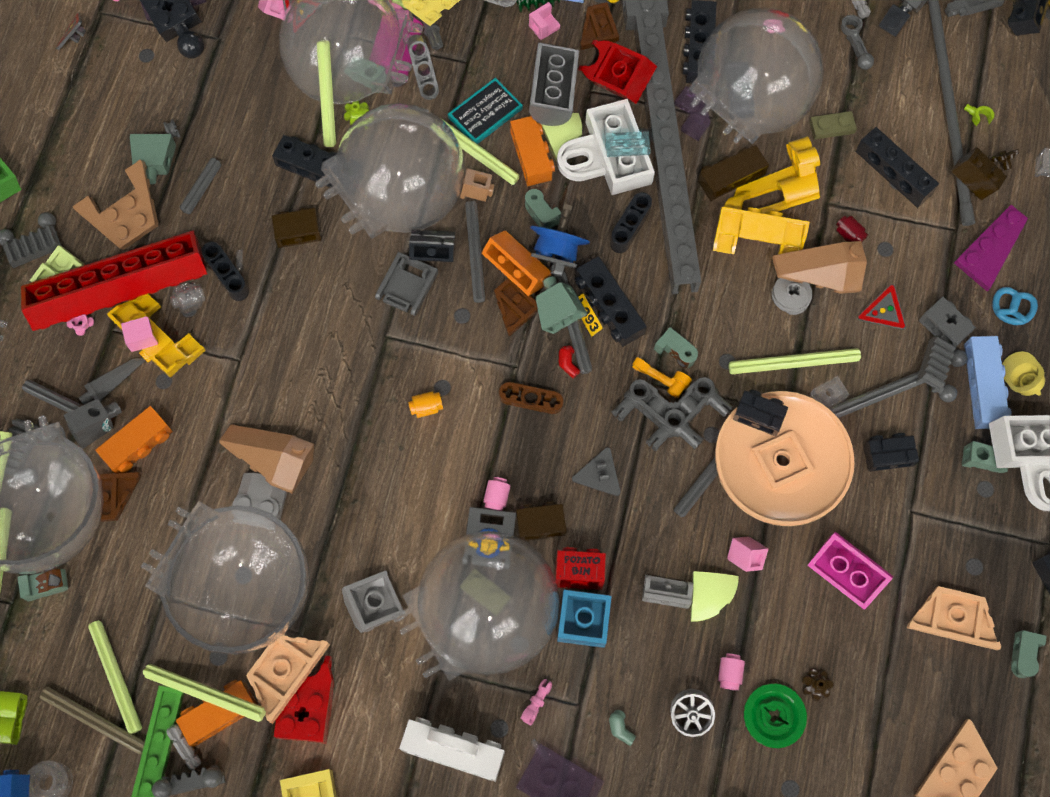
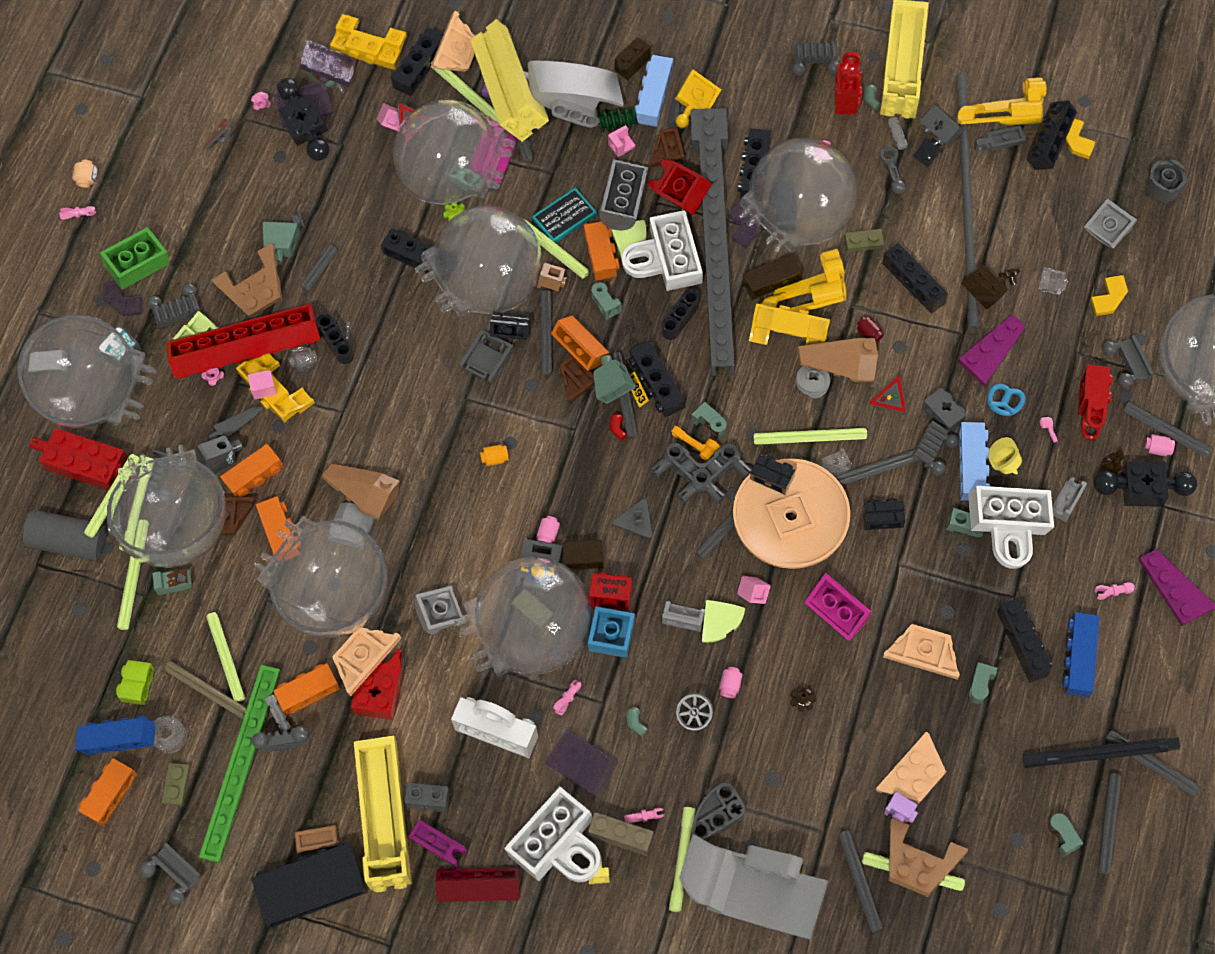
camera: 10 degrees right, 5 degrees down
dark grey axle [22,380,83,412] -> none
yellowish green axle [143,664,266,722] -> none
dark brown brick [271,208,322,248] -> none
yellowish green axle [317,40,336,147] -> none
dark grey beam [407,35,439,100] -> none
reddish brown beam [499,382,563,414] -> none
blue piece [530,203,590,263] -> none
dark grey piece [531,253,577,276] -> none
clear light blue tile [605,131,651,157] -> none
green gear [743,684,807,749] -> none
lime piece [964,104,994,126] -> none
none -> orange brick [256,496,300,561]

